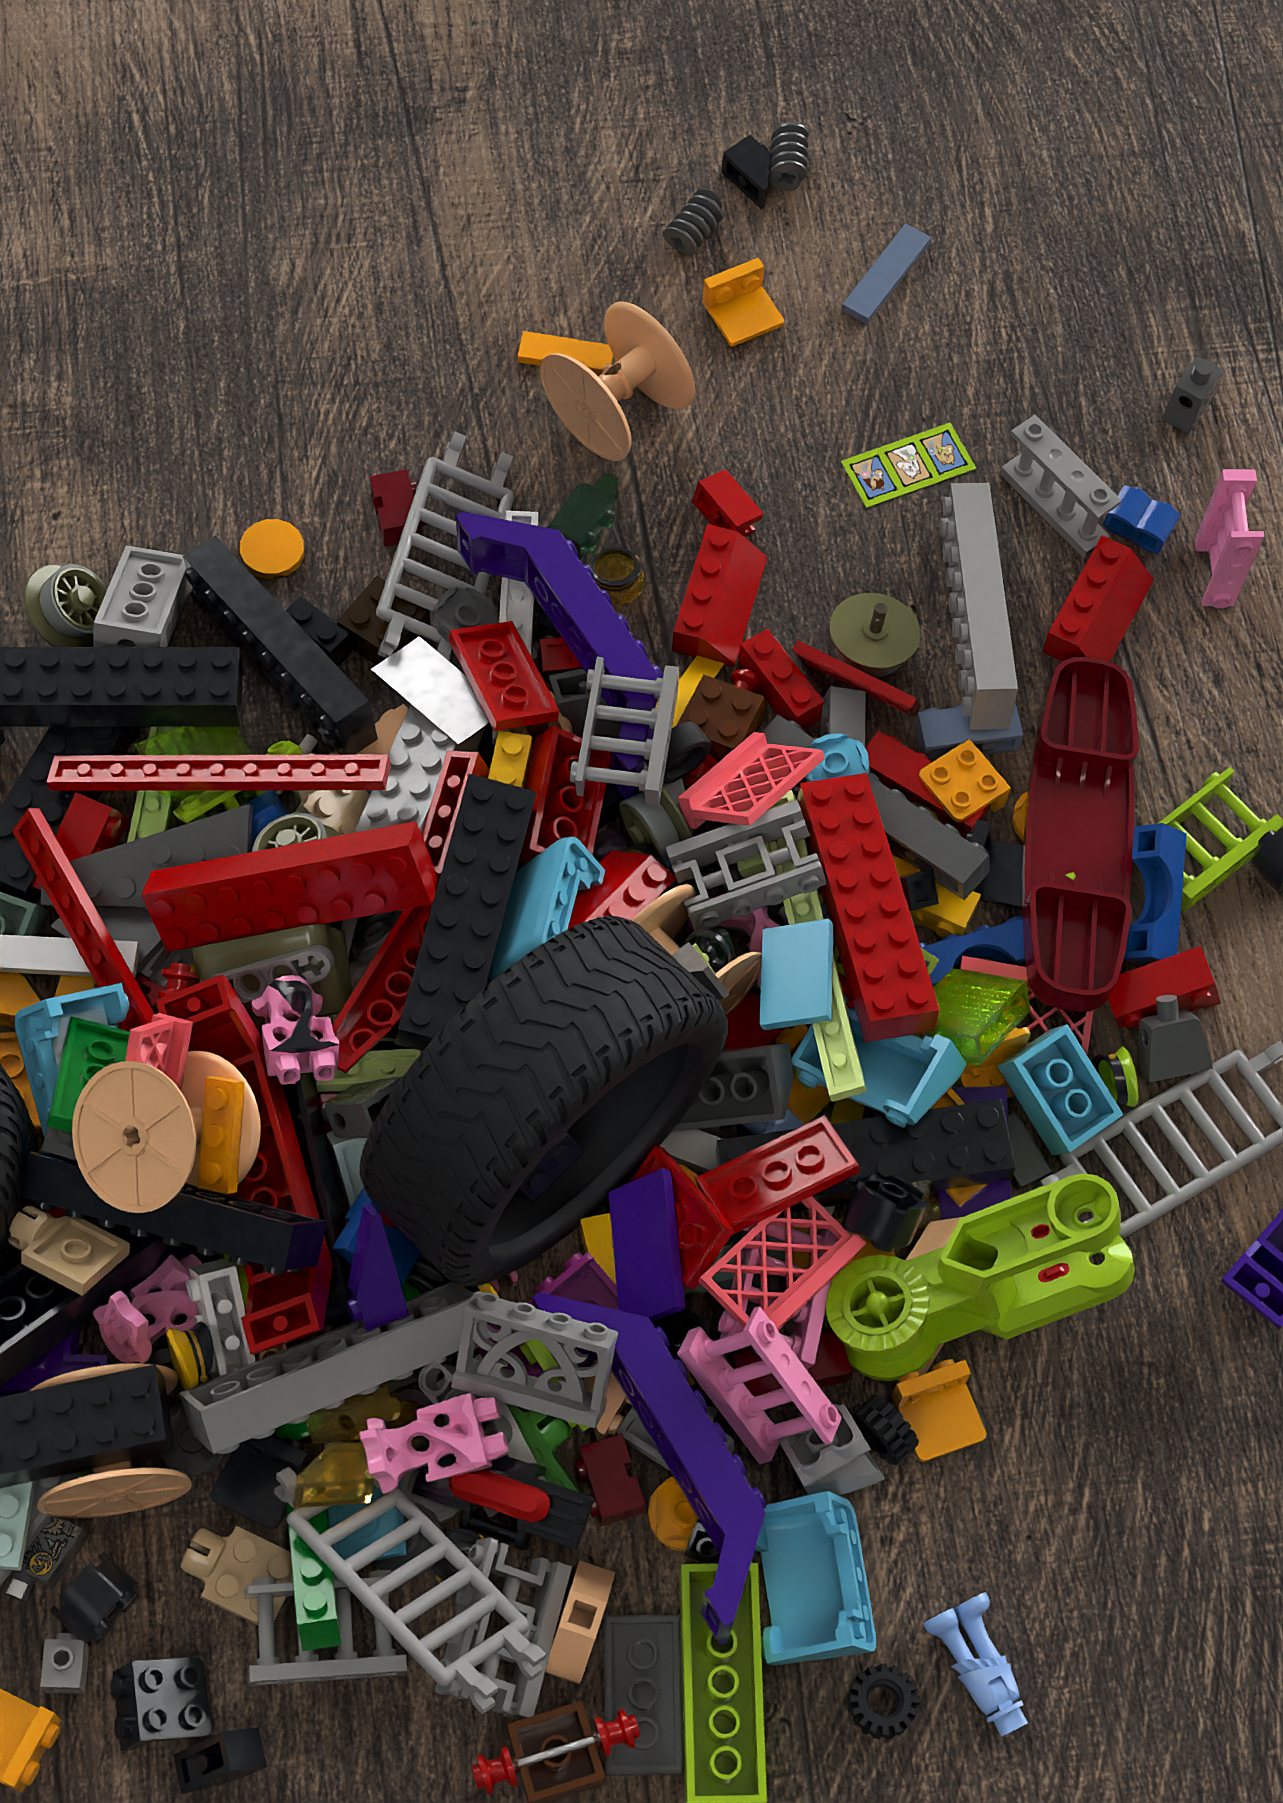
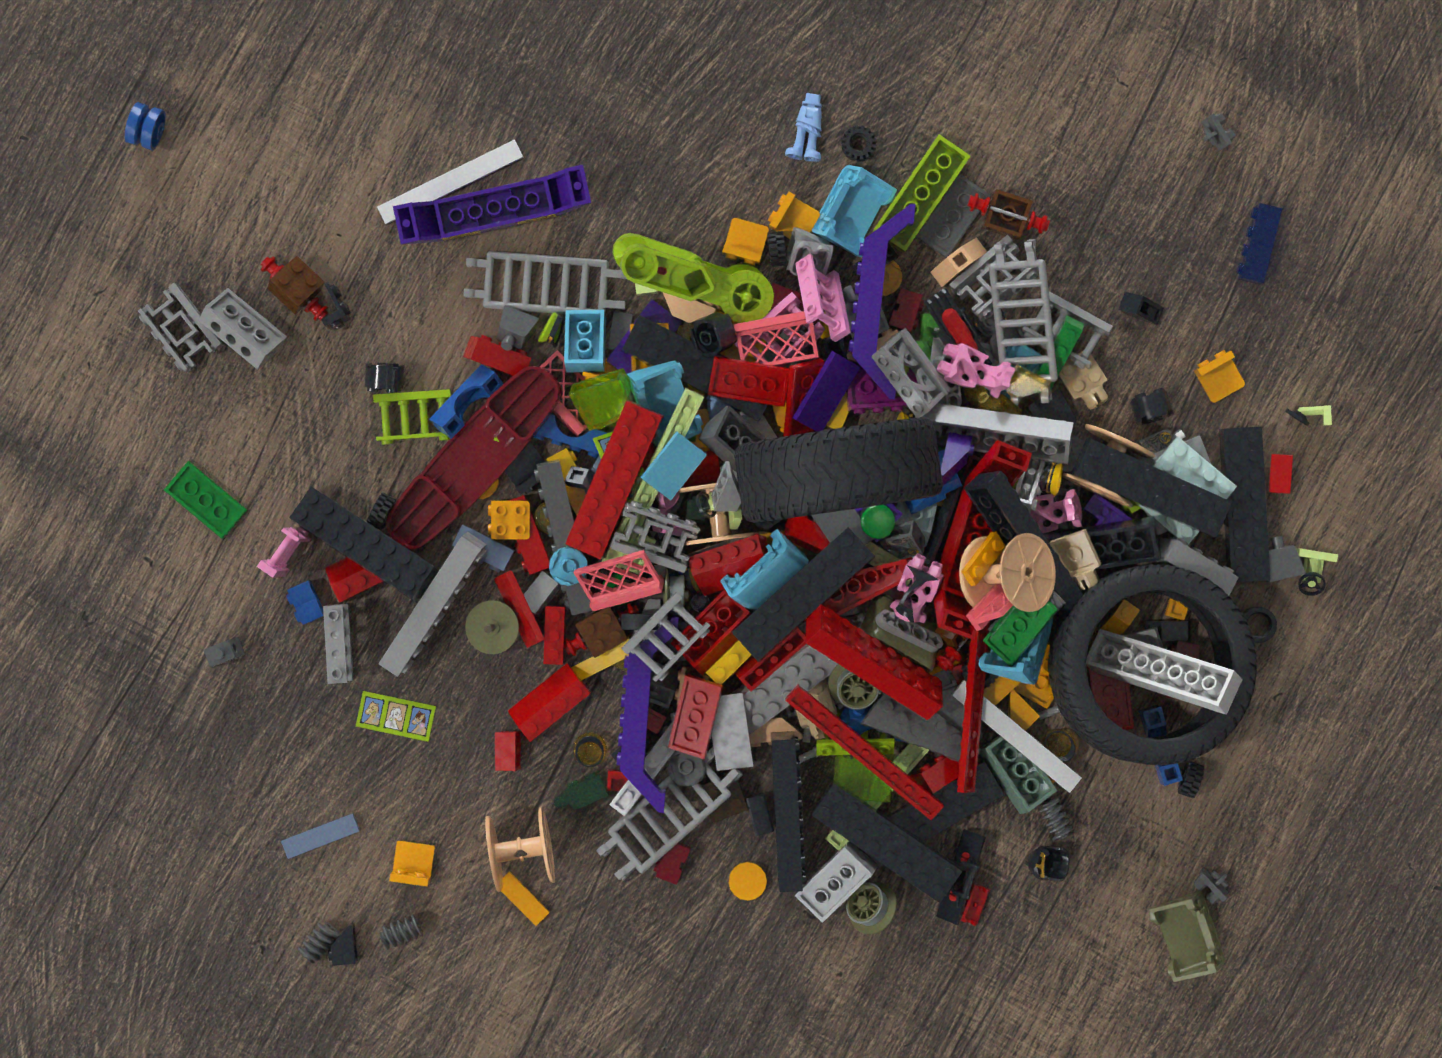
camera: 140 degrees left, 25 degrees up
light grey brick [40,1633,90,1694] -> none
black bracket [110,1657,211,1751] -> none
none -> black brick [289,486,439,603]
none -> black tyre [367,493,397,530]
none -> light orange bracket [768,192,820,239]

